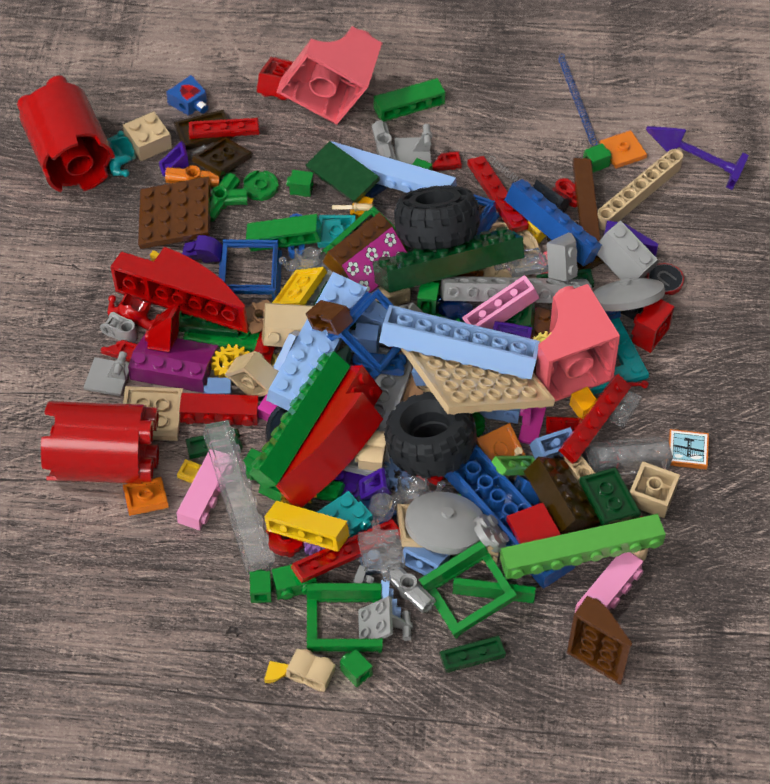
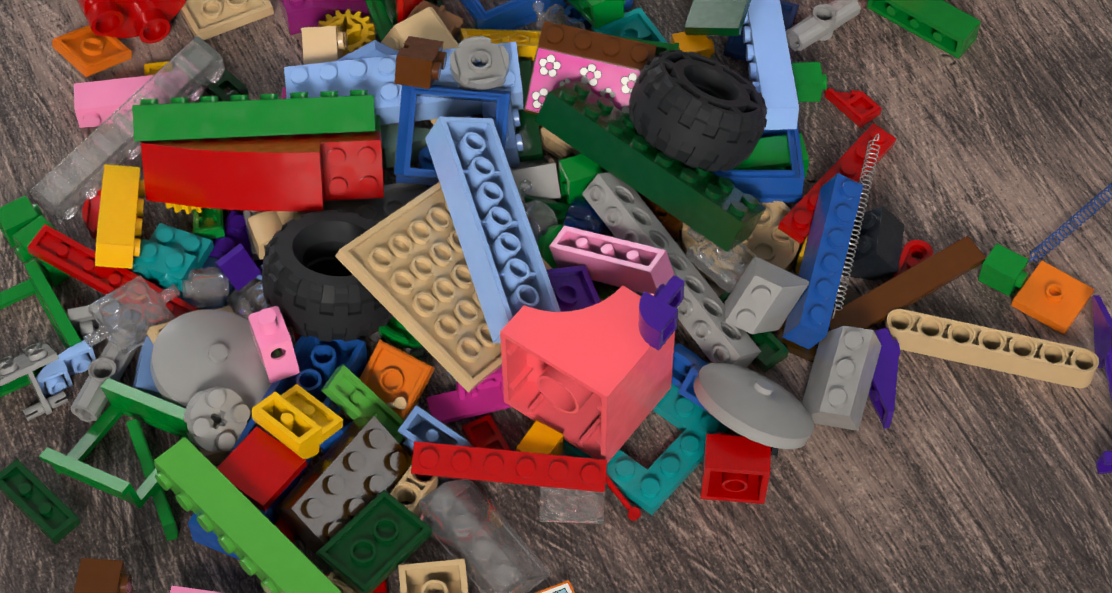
camera: 60 degrees right, 0 degrees up
red brick [179,393,259,426] -> none
medium blue brick [204,377,232,395] -> none
tan piece [332,203,373,212] -> none
light grey plate [394,124,433,165] -> none
black tile [647,263,684,296] -> none
none -> bright pink torso [248,306,300,383]
none -> yellow brick [252,384,343,459]
none -> light grey plate [450,36,509,91]
none -> dark purple brick [638,275,685,351]

